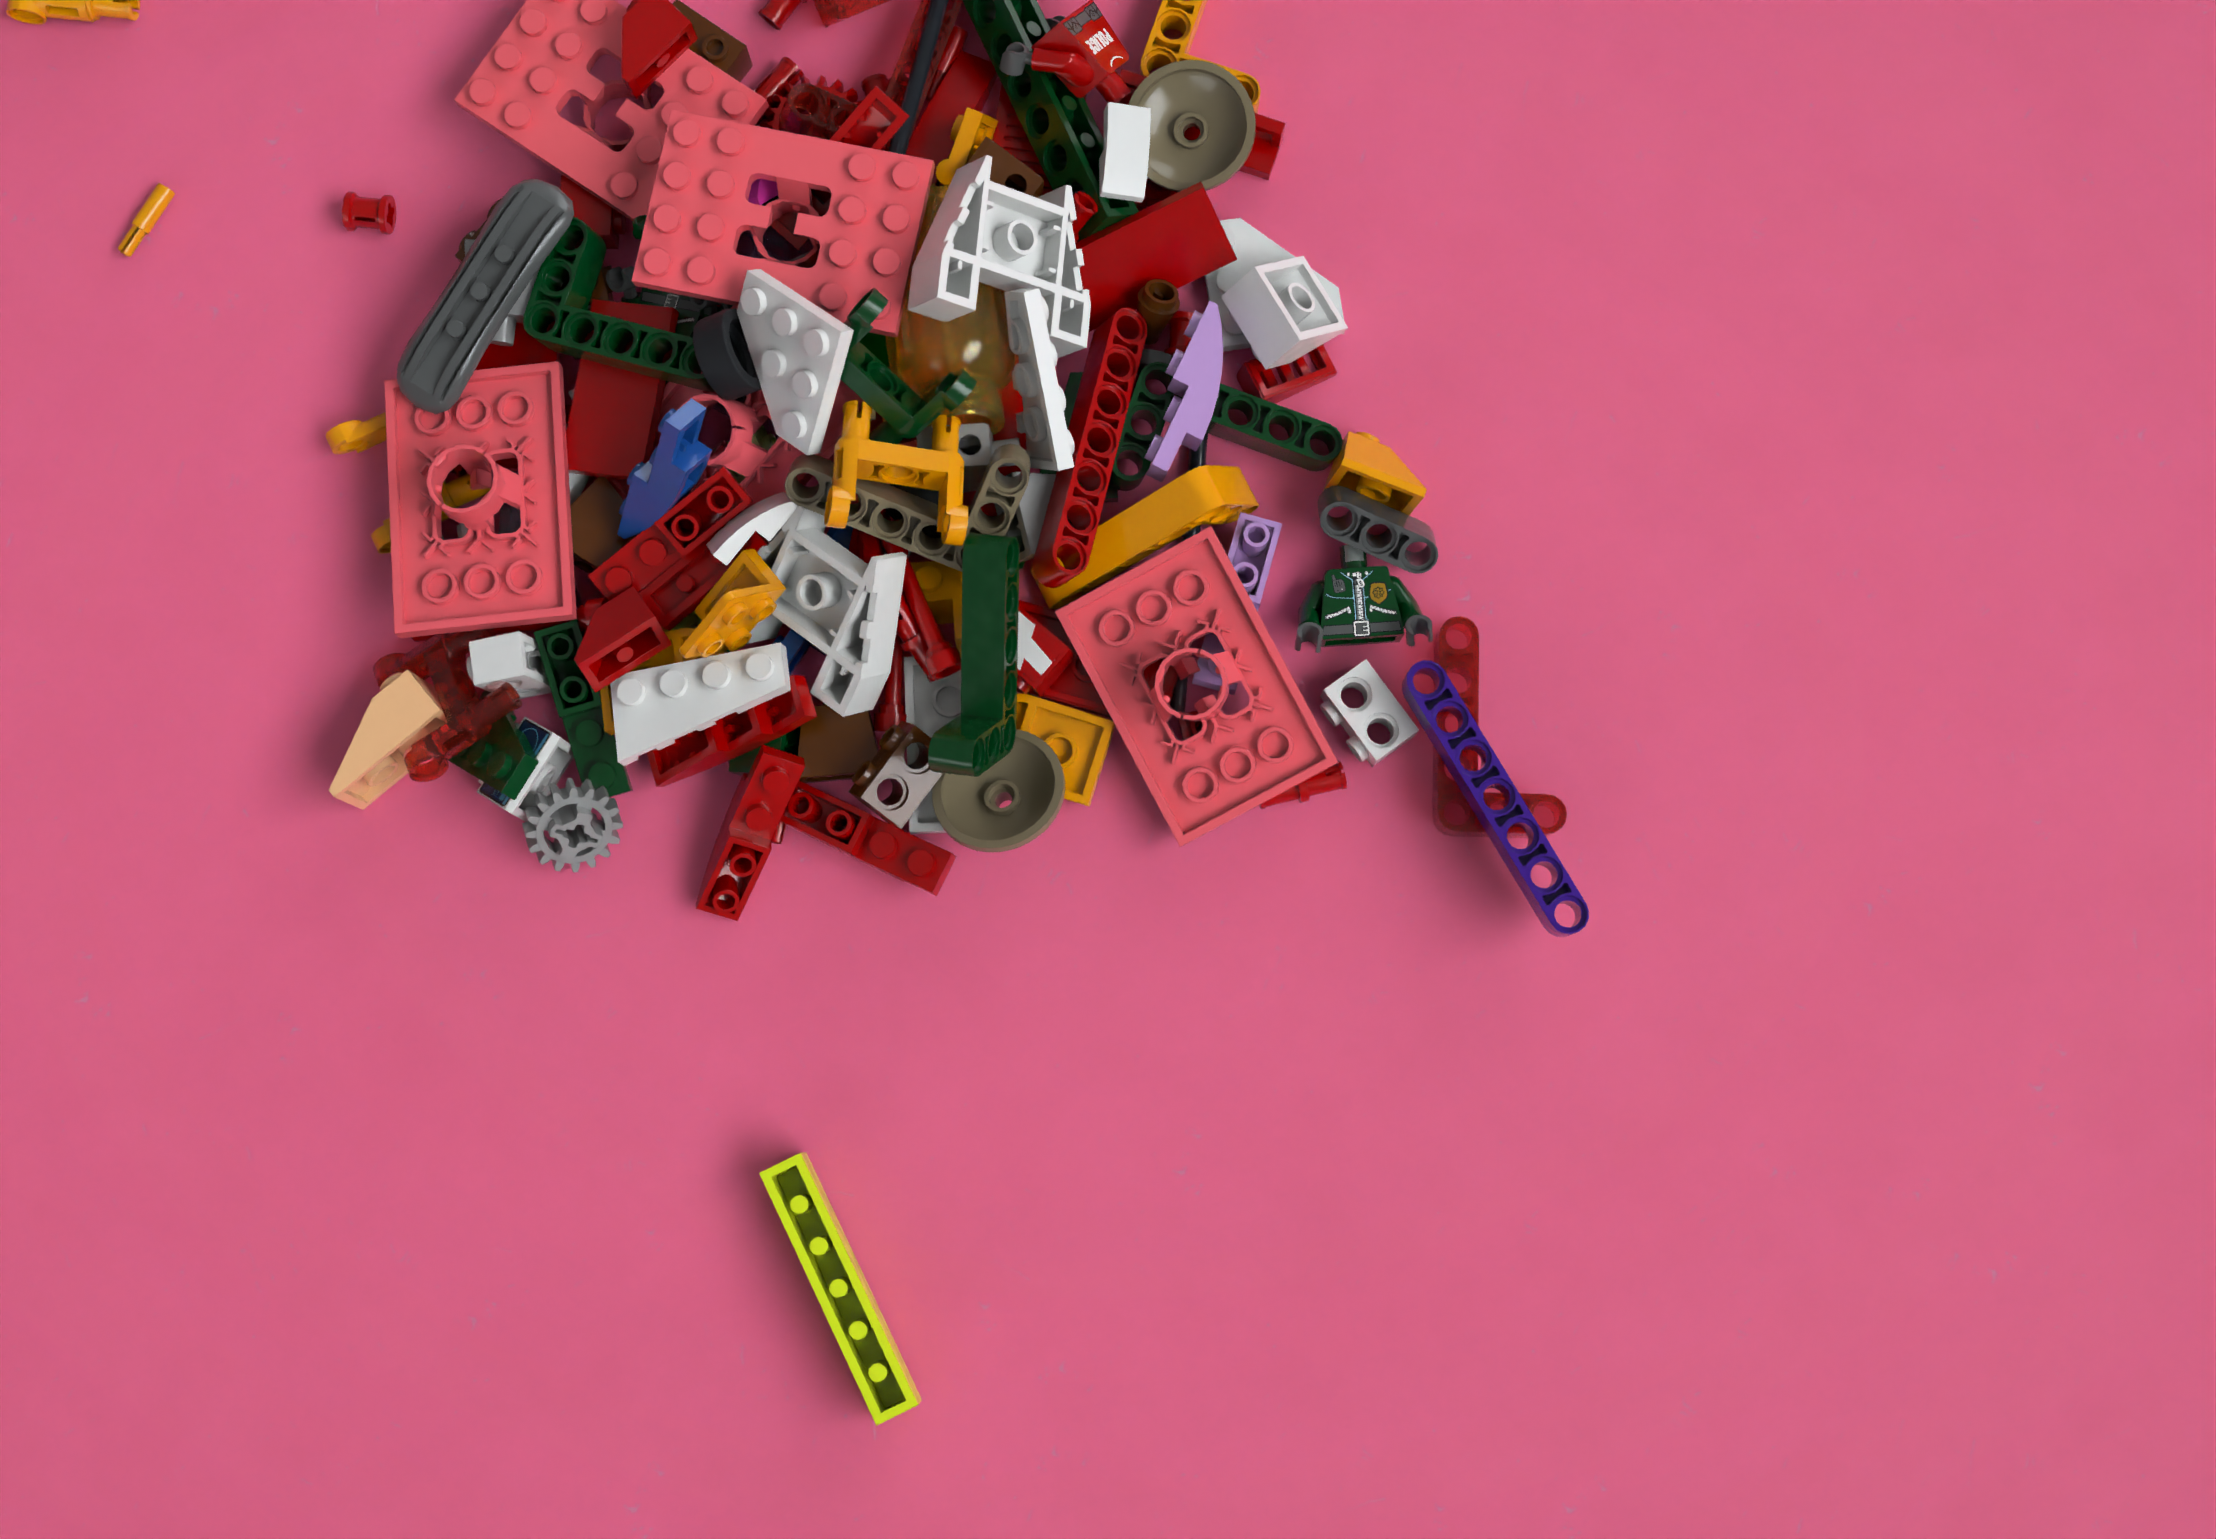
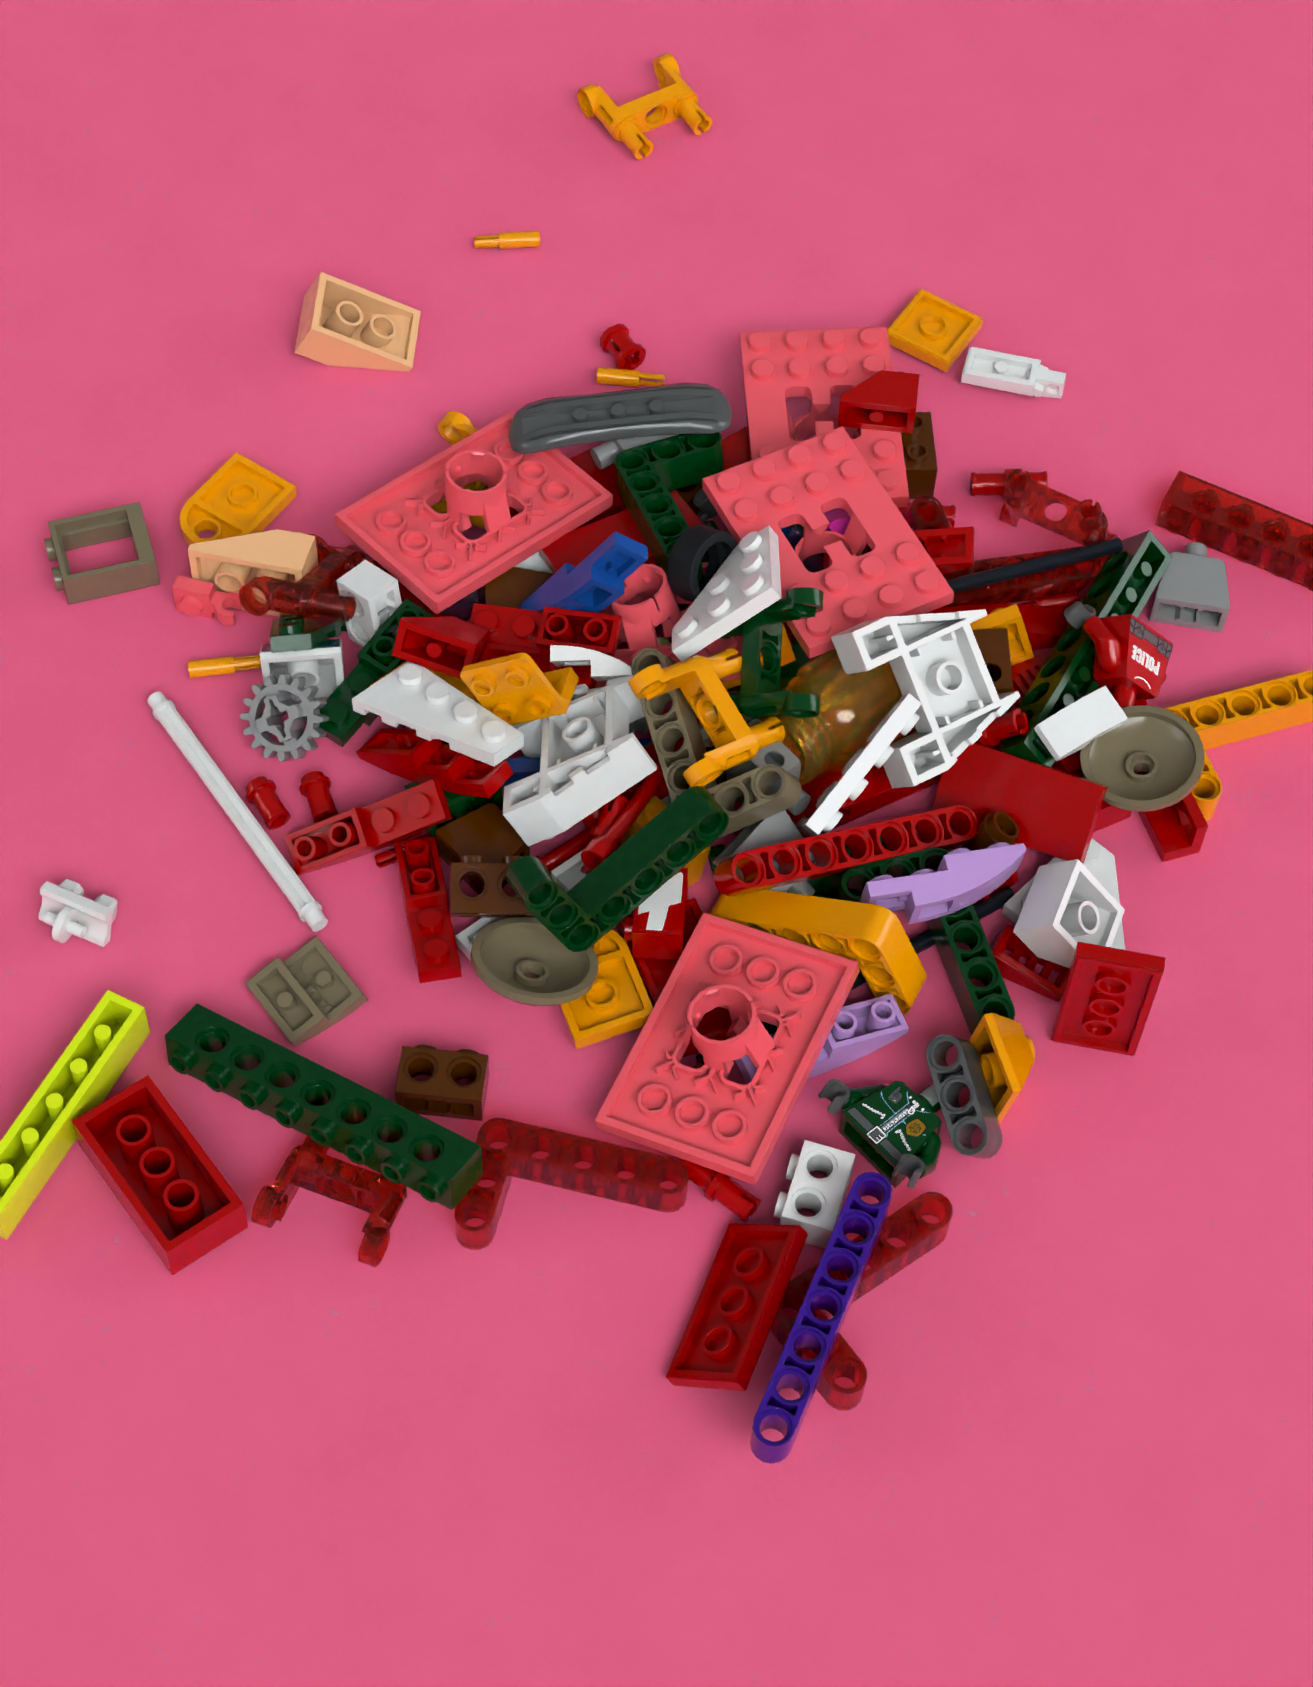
camera: 50 degrees right, 25 degrees down
none -> white hips [38,879,117,947]
none -> dark tan window [44,502,160,605]
none -> red brick [72,1075,248,1275]
none -> white piece [147,691,328,932]
none -> dark green brick [165,1004,483,1210]
none -> coral plate [172,575,243,626]
none -> light orange plate [180,452,297,546]
none -> light orange pin [188,654,261,679]
none -> red pin [245,776,291,830]
none -> dark tan slope [245,936,368,1046]
none -> clear red connector [251,1136,407,1267]
none -> light nougat slope [294,272,421,372]
none -> red pin [299,771,339,823]
none -> reddish brown brick [395,1045,489,1121]
none -> clear red beam [454,1118,689,1250]
none -> light orange pin [597,367,665,387]
none -> red tile [666,1223,808,1391]
none -> red tile [1051,942,1166,1056]

